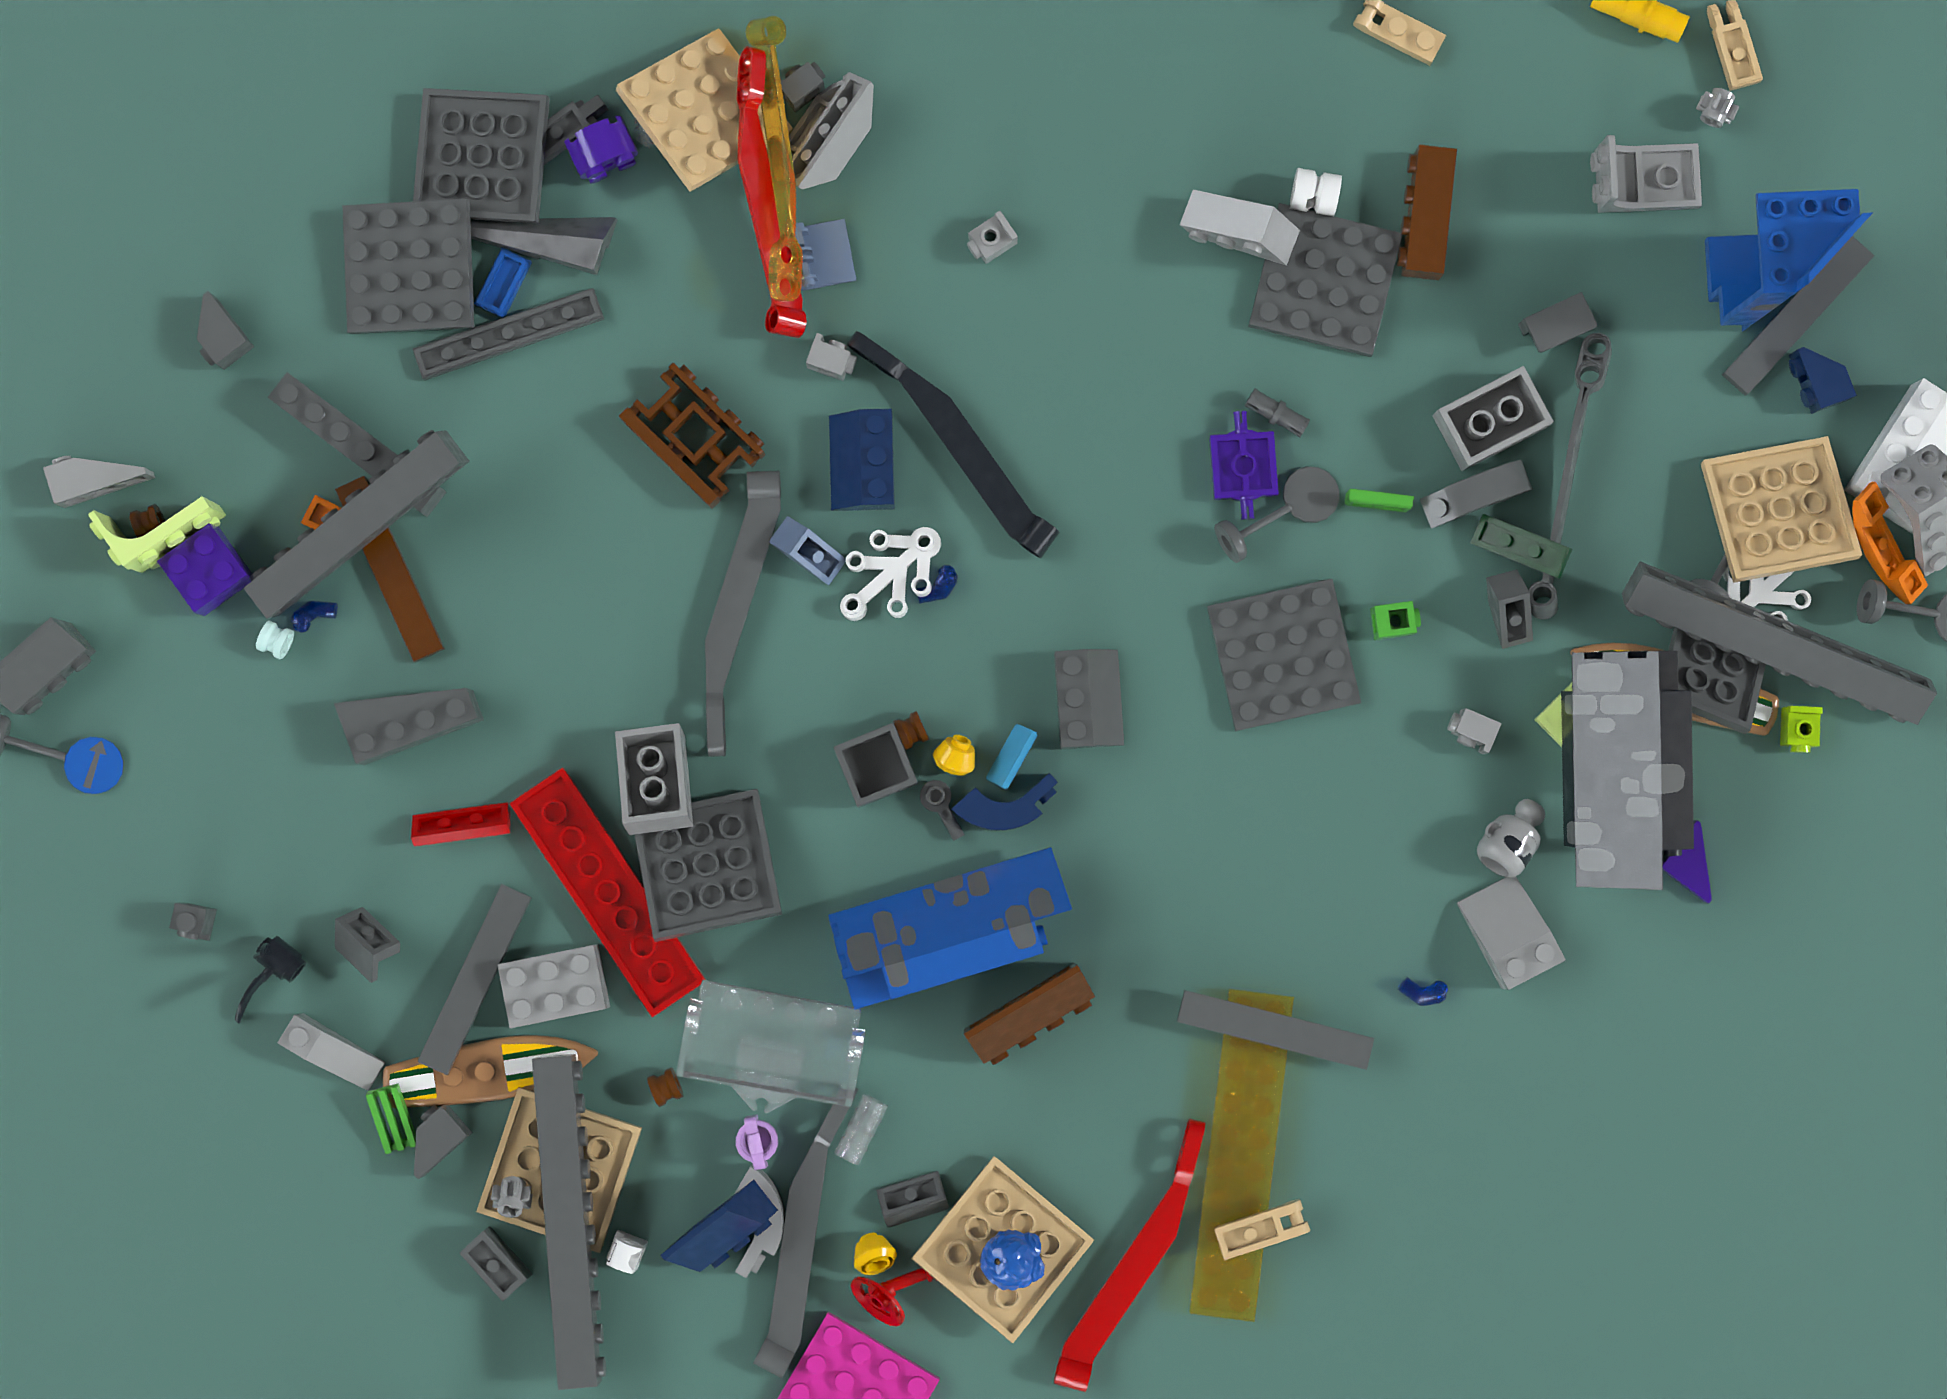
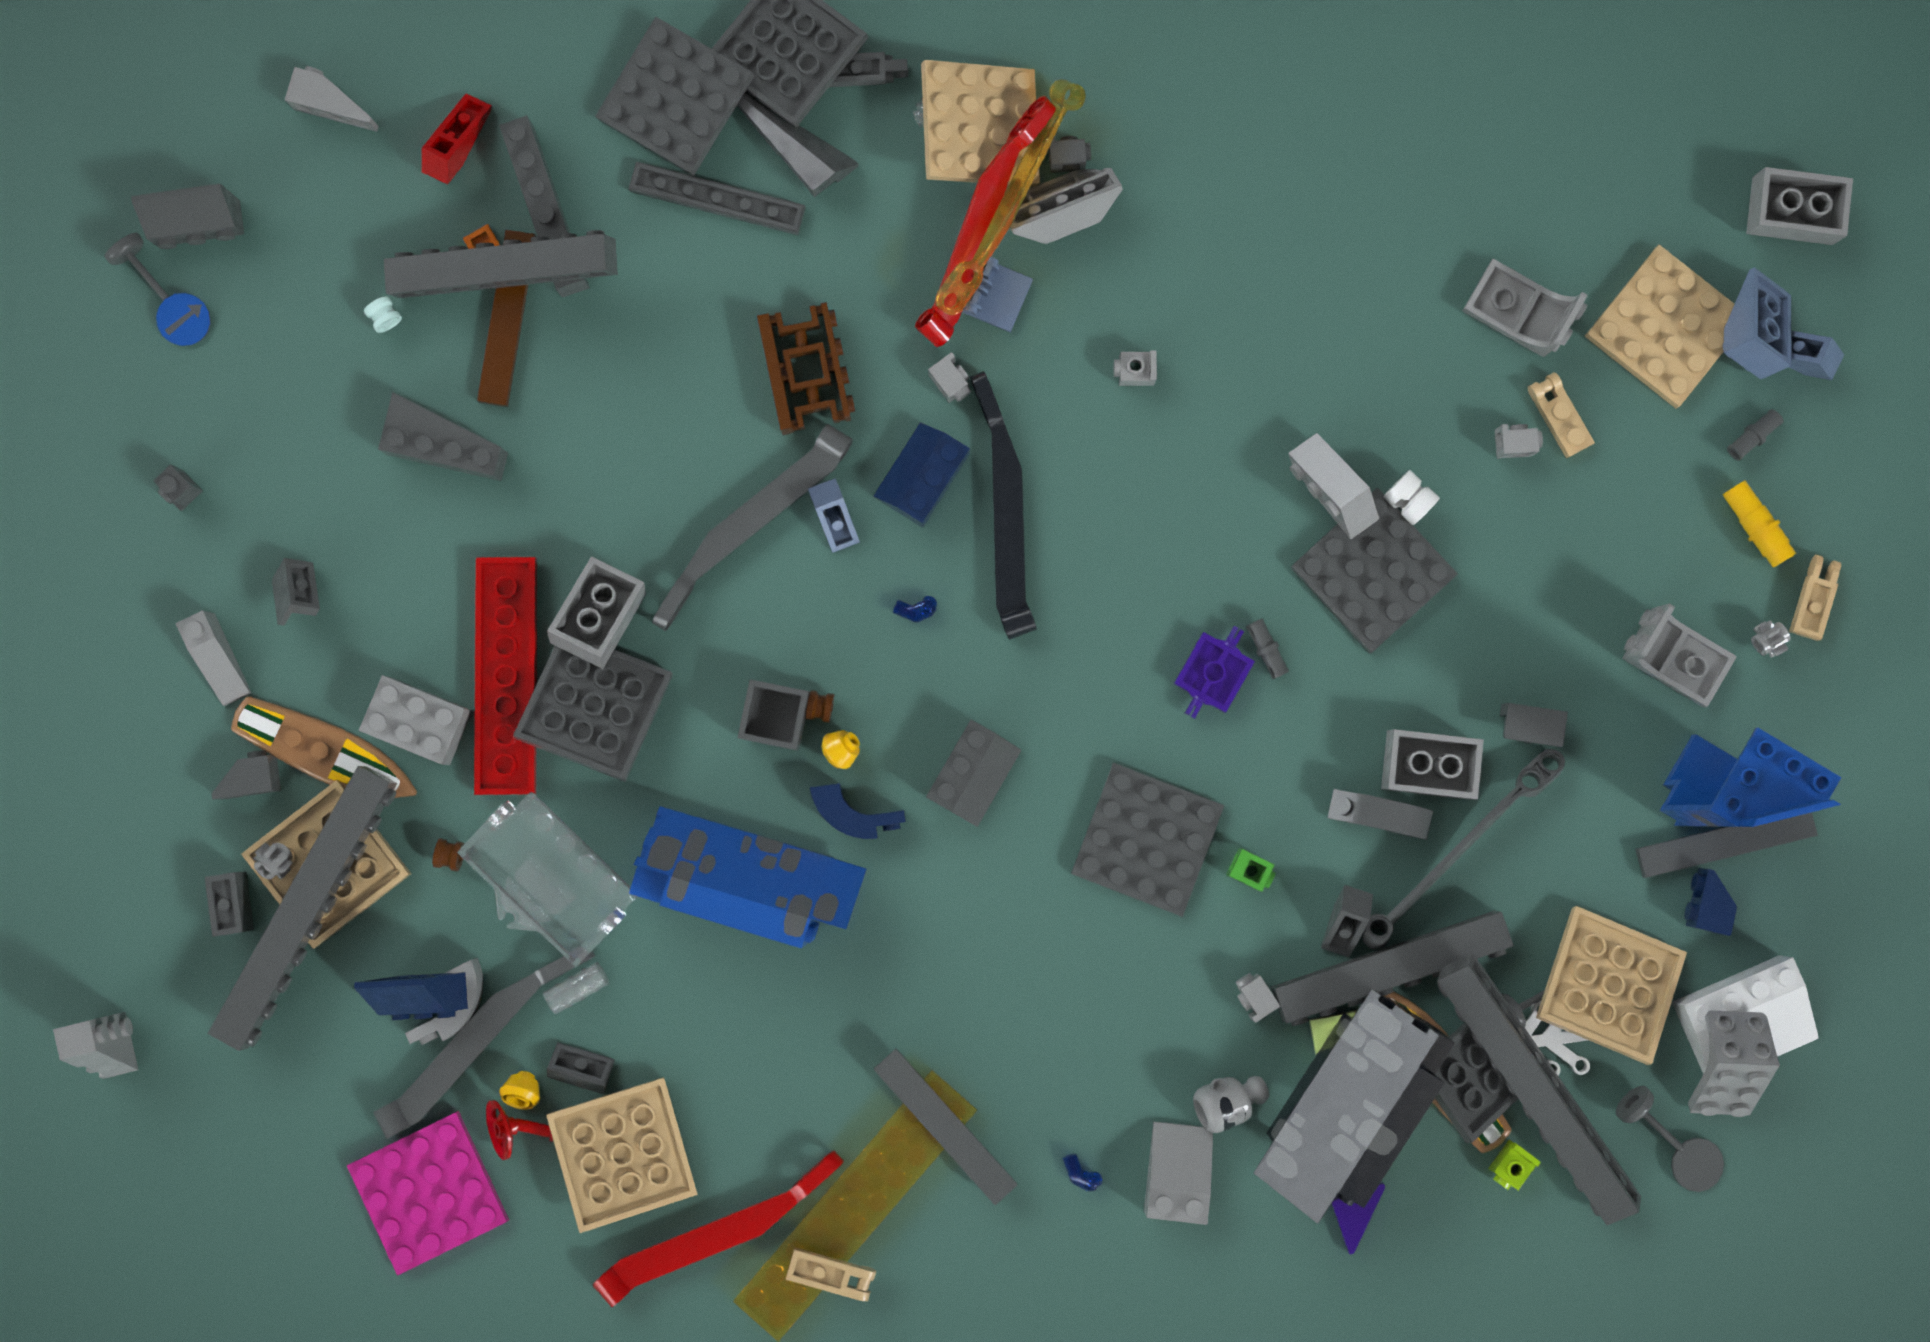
camera: 30 degrees right, 0 degrees up
yellowish green bracket [88,496,226,573] -> none
reddish brown wheel [130,504,165,538] -> none
dark purple brick [157,523,253,616] -> none
dark grey slope [197,291,254,370] -> none
black plant [235,936,306,1024] -> none
clear blue arm [291,601,338,633] -> none
bright green tile [366,1083,416,1154] -> none
red plate [411,802,511,847] -> none
dark grey tile [417,884,532,1075] -> none
blue tile [474,247,532,318] -> none
dark purple brick [564,116,639,184] -> none
white leg [606,1230,648,1274] -> none
lavender piece [736,1114,778,1170] -> none
white plant [840,527,941,621] -> none
dark grey plate [920,780,965,841] -> none
reddish brown slope [964,963,1095,1065] -> none
blue hair [980,1229,1045,1291] -> none
dark azure slope [986,724,1038,790] -> none
dark grey piece [1214,467,1340,563] -> none
bright green tile [1345,489,1414,513] -> none
reddish brown brick [1397,144,1457,281] -> none
dark green tile [1470,514,1572,579] -> none
orange slope [1852,482,1928,604] -> none
none -> red slope [421,93,492,184]
none -> dark grey brick [1271,910,1514,1026]
none -> light grey brick [1495,424,1543,459]

